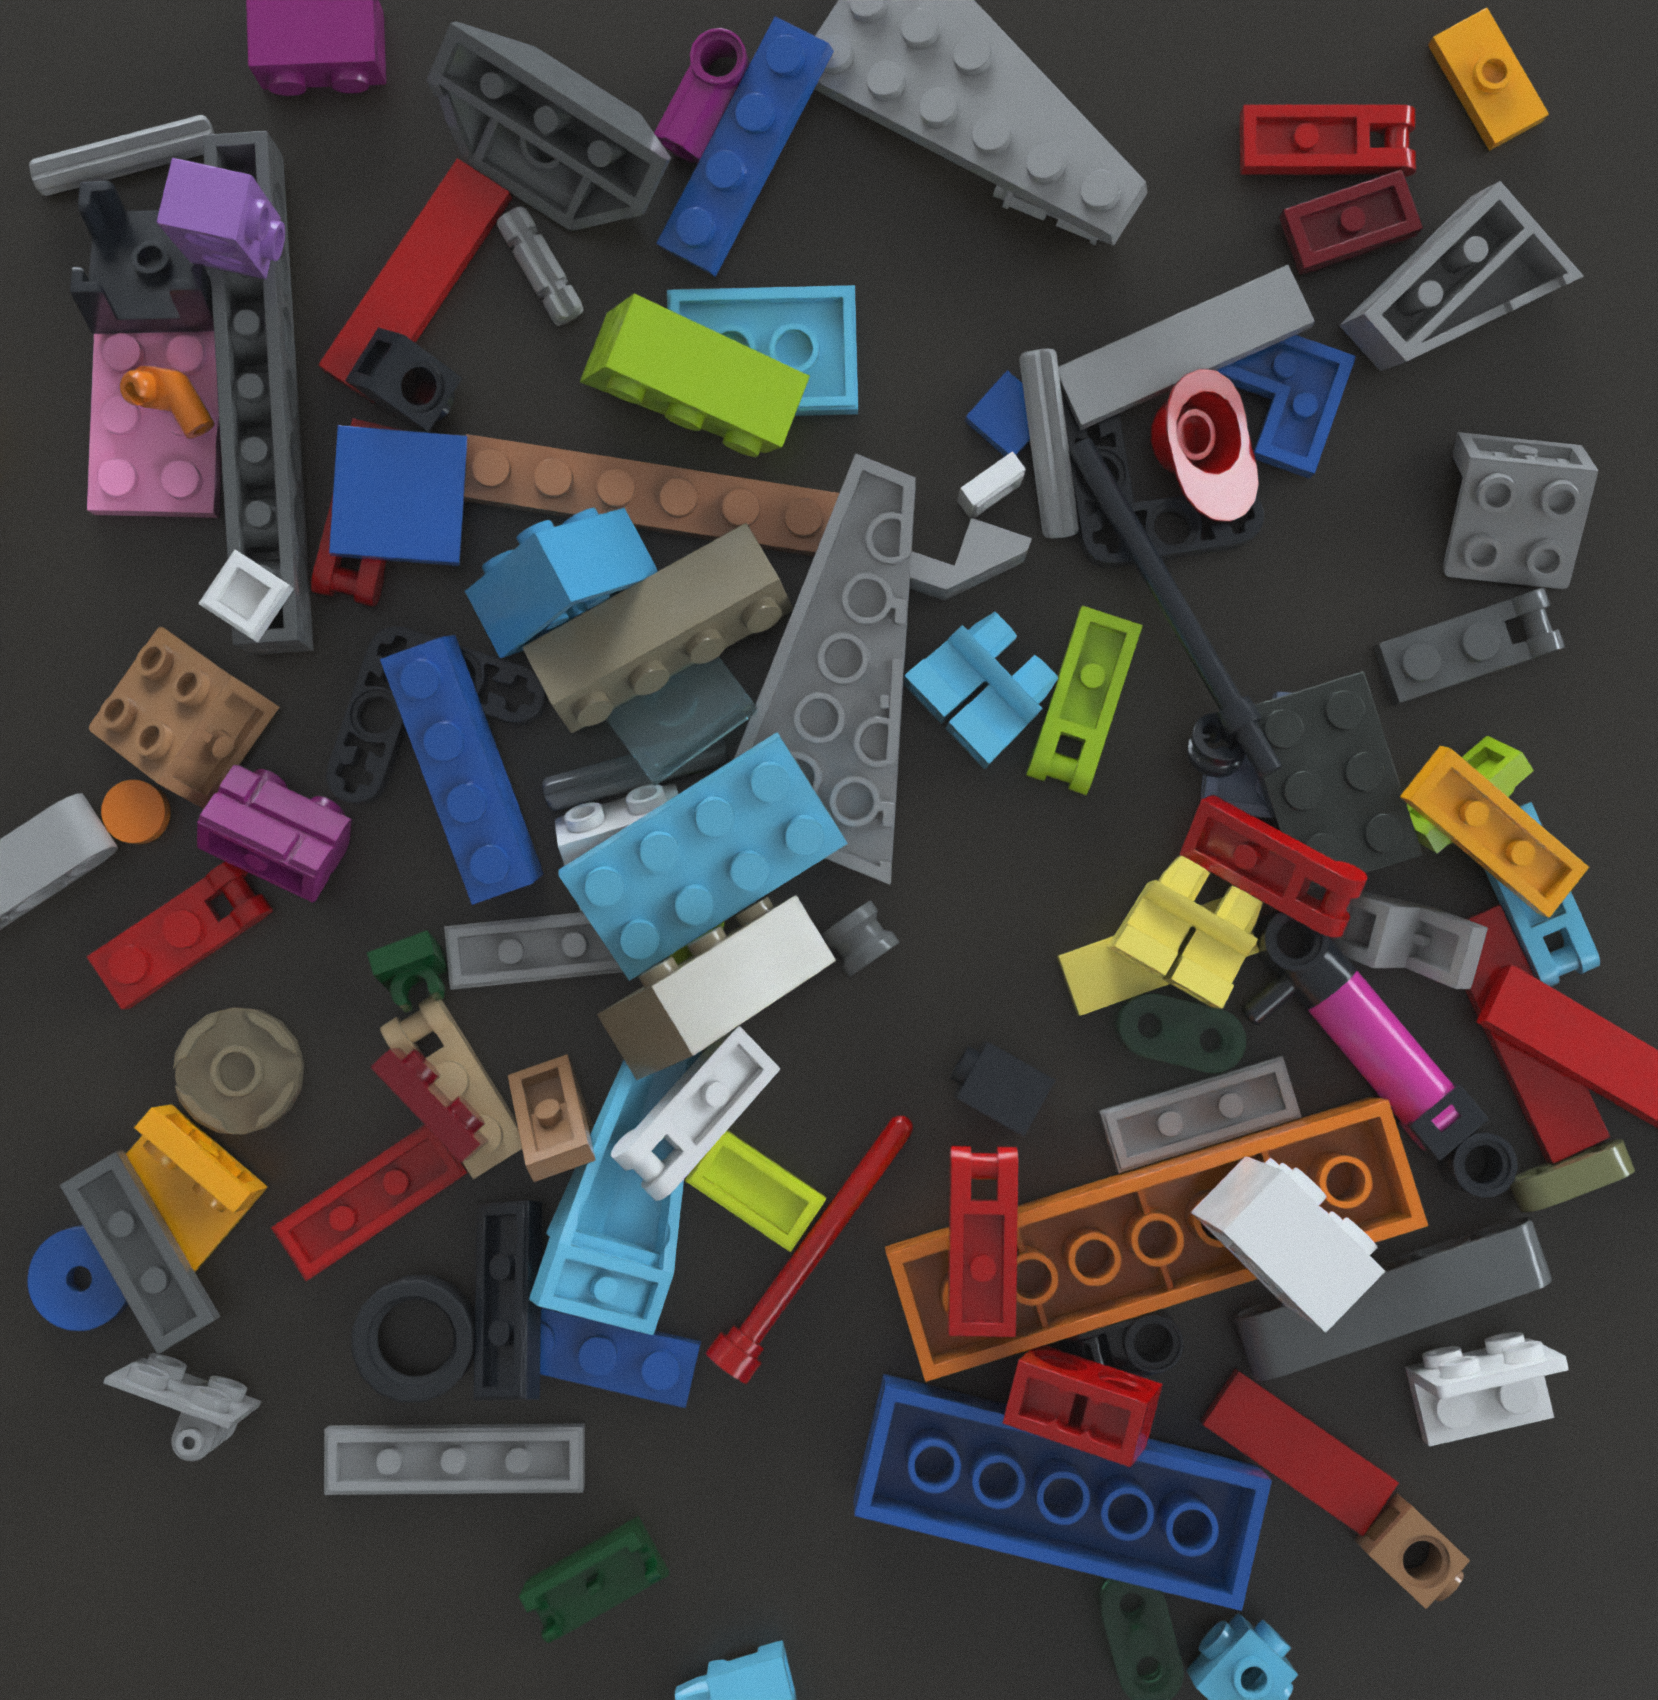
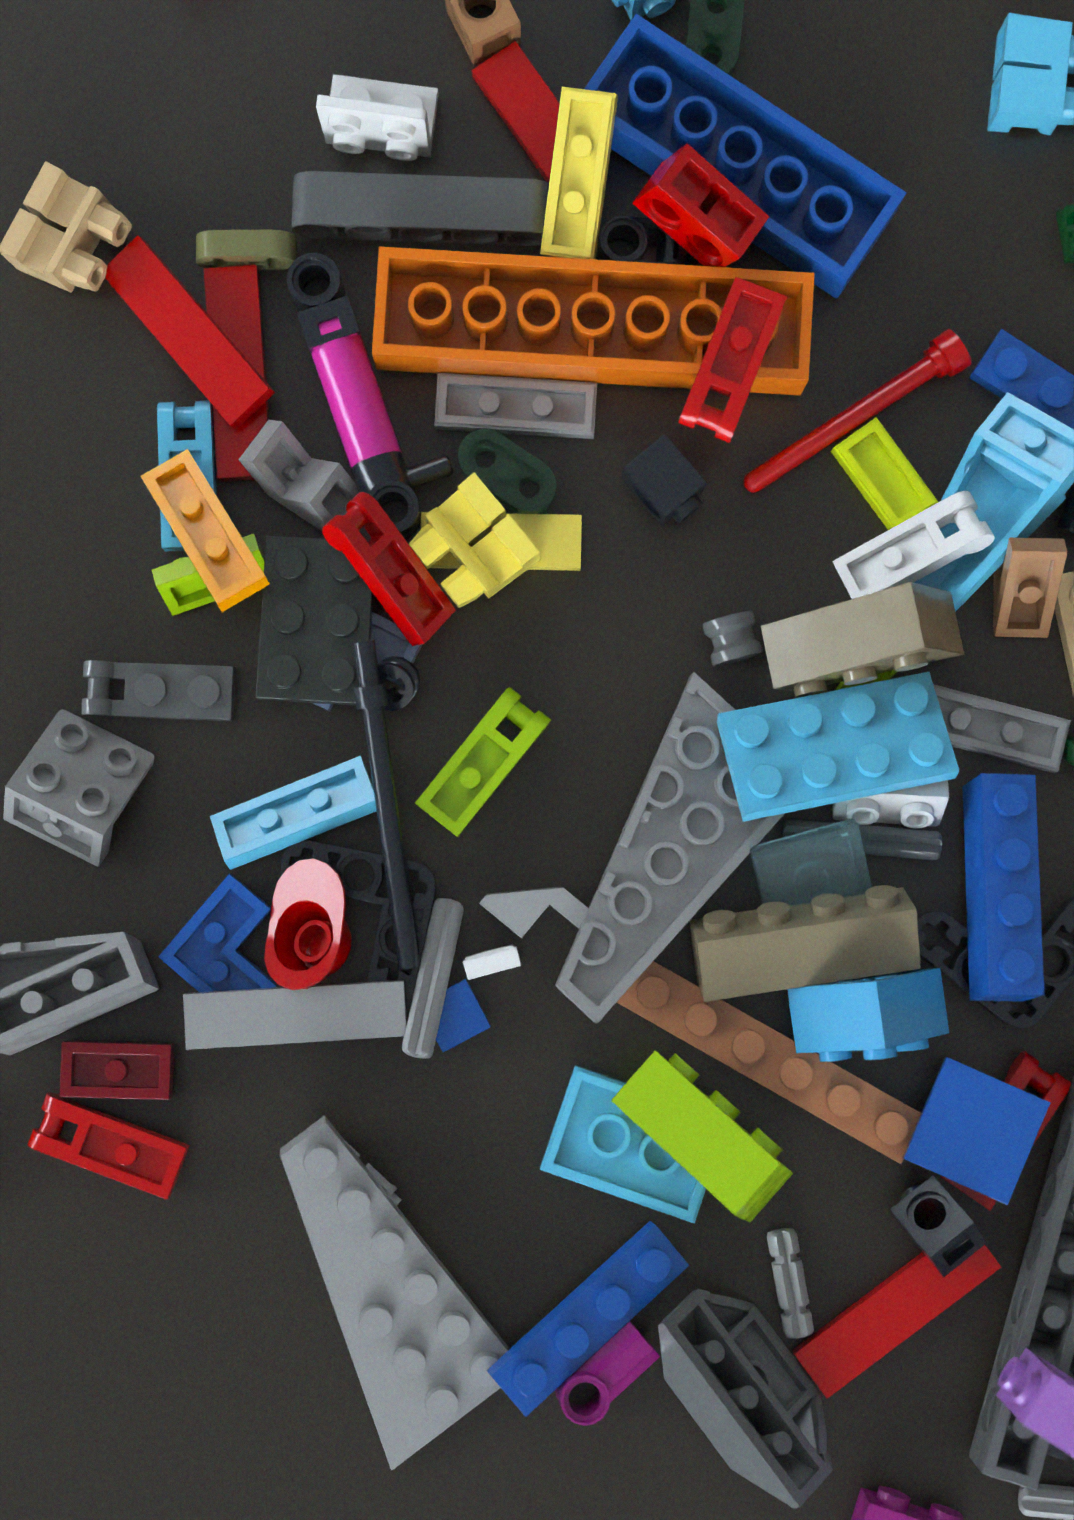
camera: 155 degrees left, 0 degrees up
medium azure hips [903,612,1058,770] -> none
white brick [1191,1156,1385,1333] -> none
none -> medium azure plate [210,756,376,870]
none -> light yellow tile [540,87,618,260]

